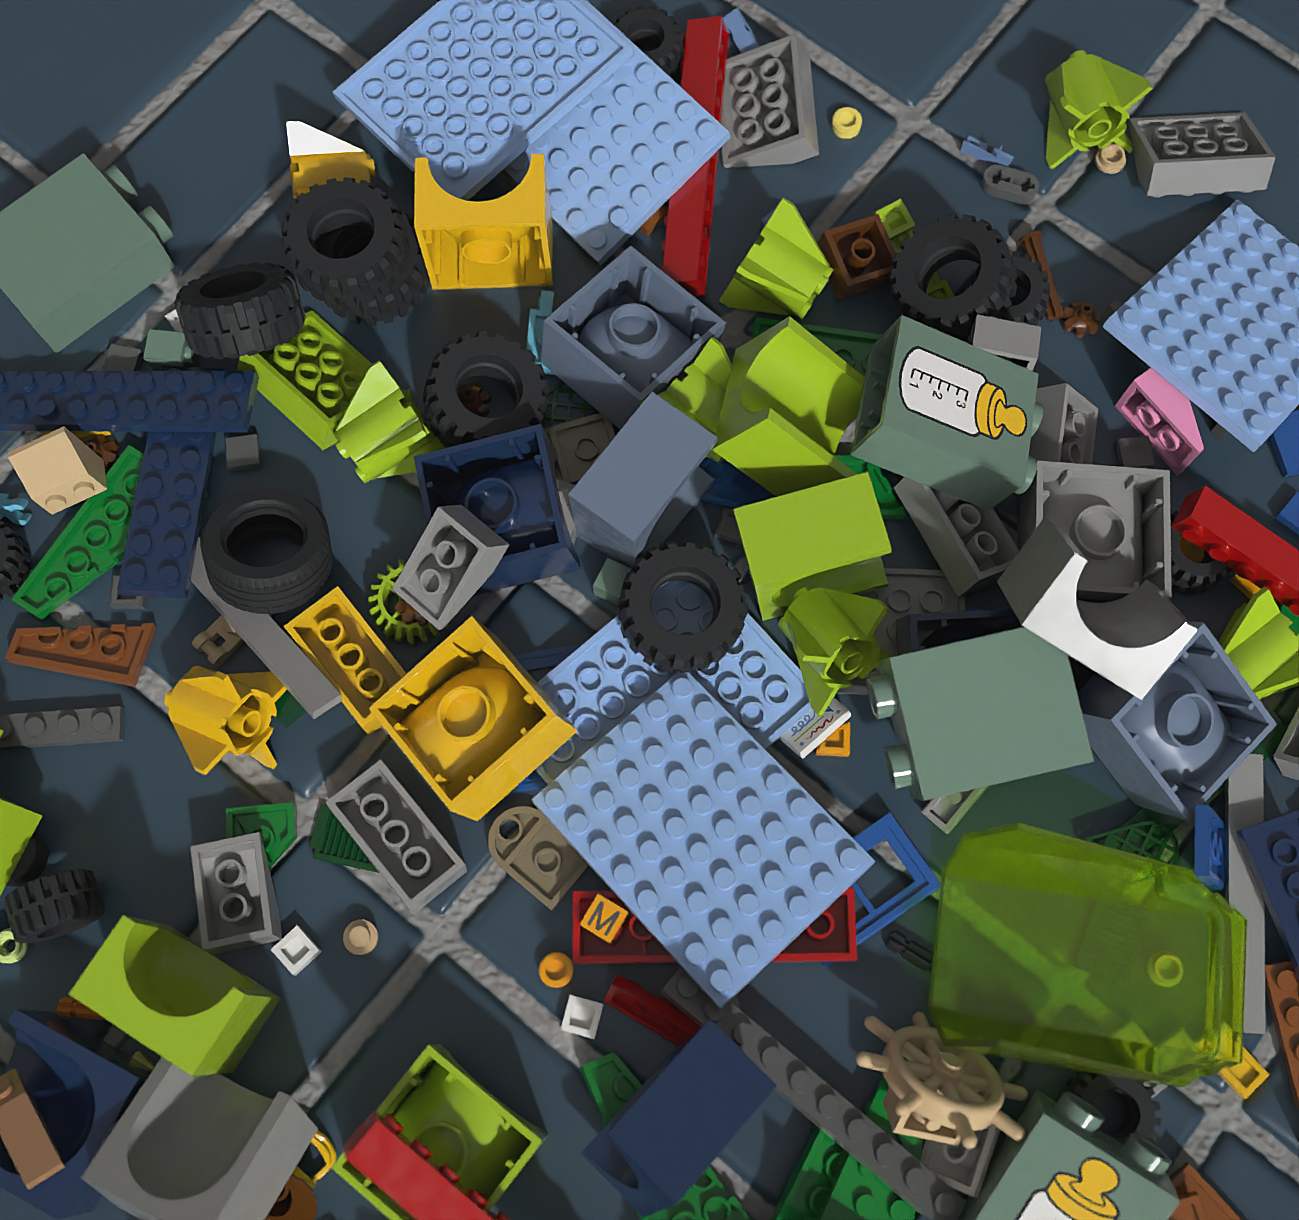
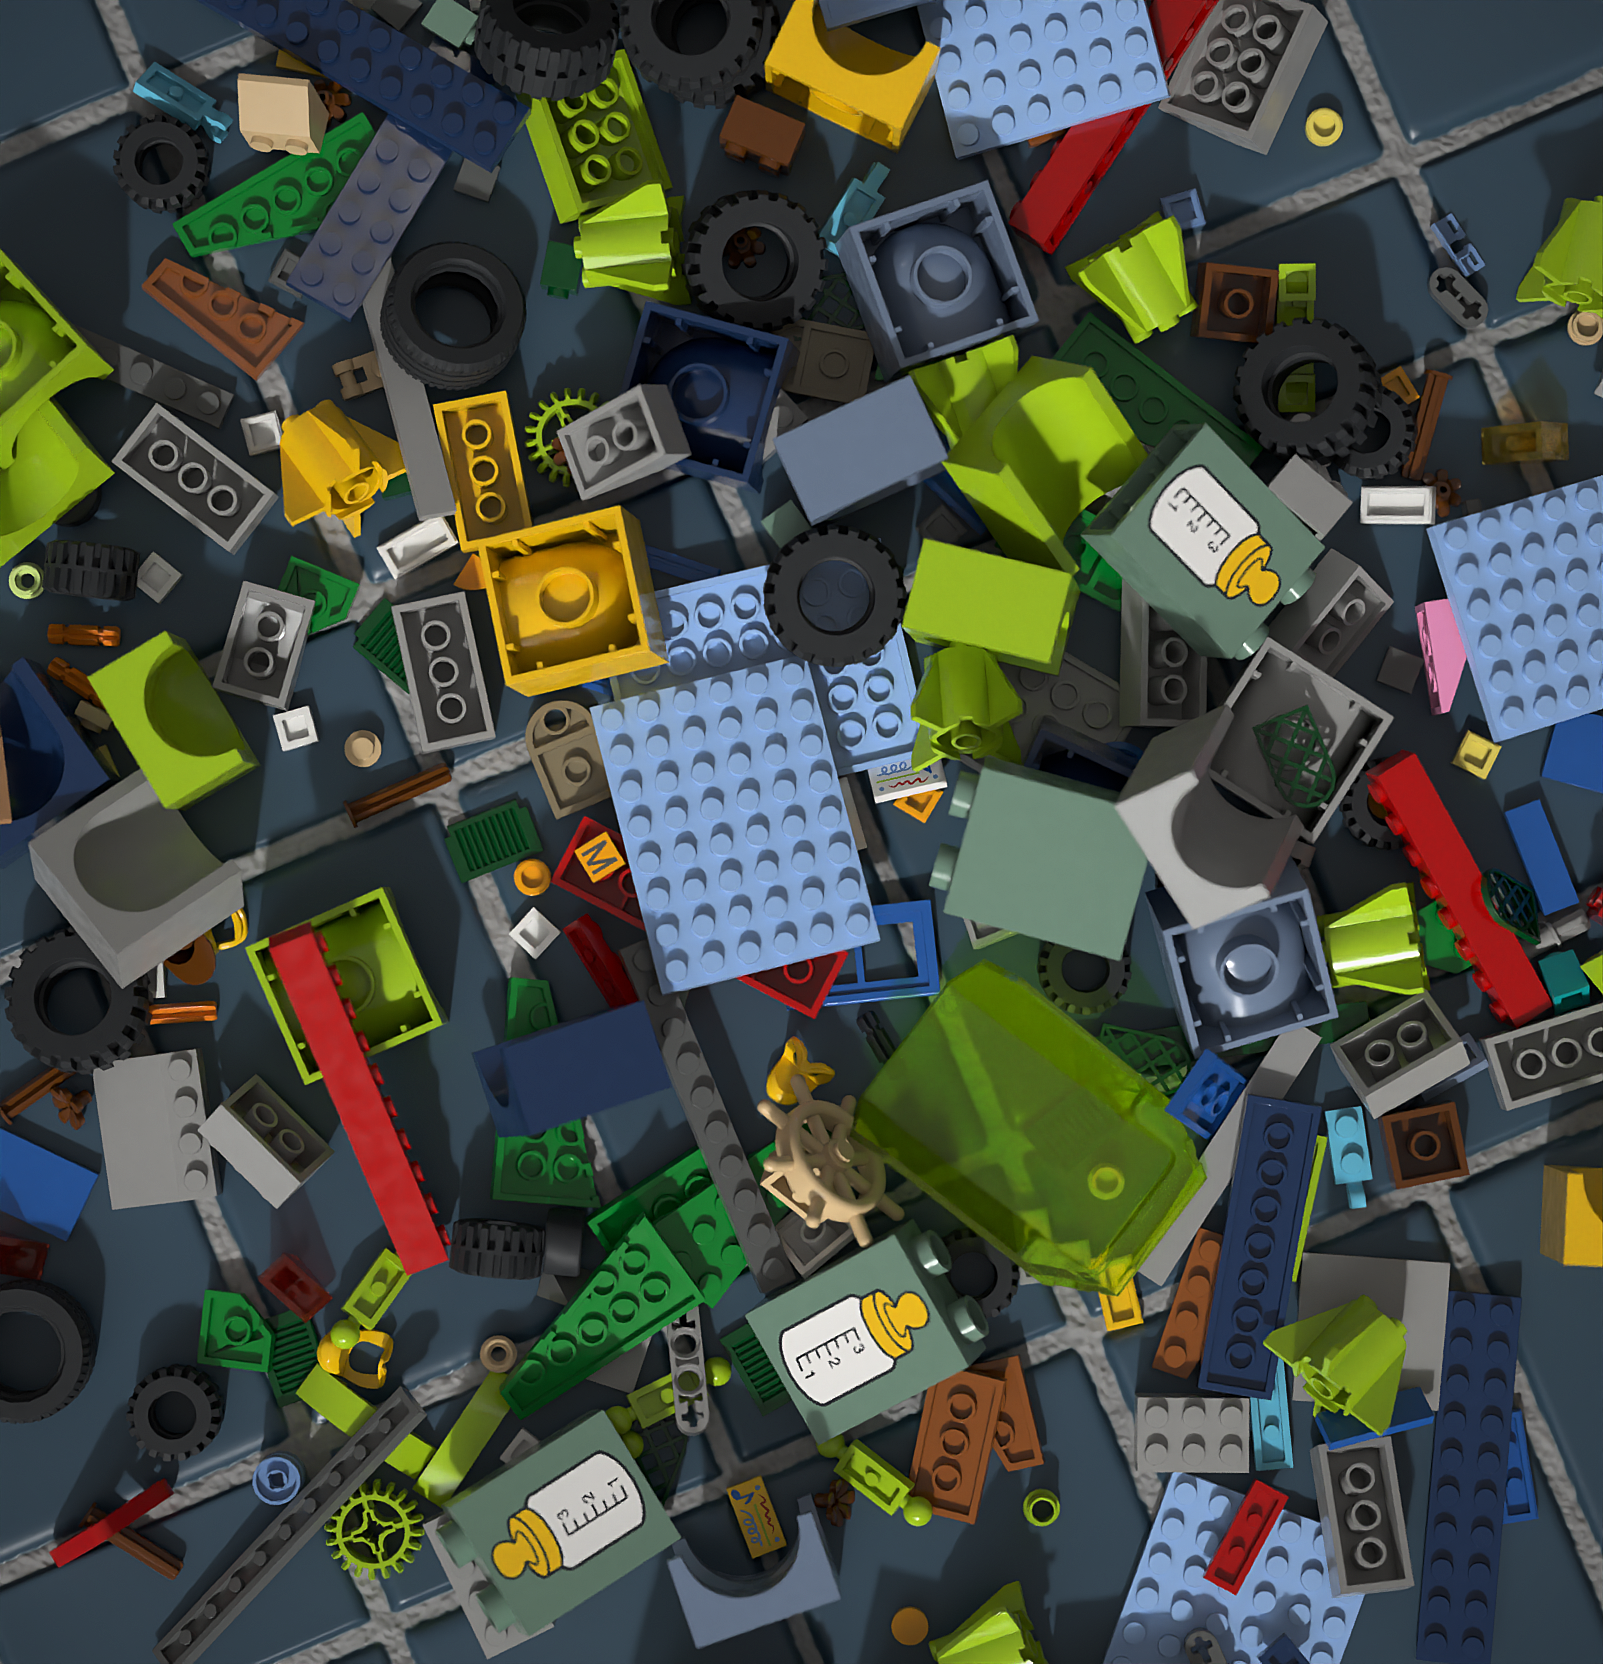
camera: 30 degrees right, 15 degrees up
none -> orange axle [47,624,121,647]
none -> tan plate [74,700,116,734]
none -> light grey brick [111,403,279,555]
none -> white tile [137,552,183,604]
none -> white tile [240,410,283,456]
none -> reddish brown axle [343,763,452,828]
none -> white tile [376,517,459,580]
none -> dark green window [444,799,544,883]
none -> light orange tile [453,554,486,591]
none -> dark green brick [540,241,584,300]
none -> reddish brown brick [719,95,805,178]
none -> yellow piece [766,1036,835,1105]
none -> black tyre [1037,941,1132,1015]
none -> dark green window [1252,704,1336,809]
none -> white tile [1360,486,1436,524]
none -> light yellow tile [1451,730,1502,780]
none -> clear yellow slope [1481,421,1569,465]

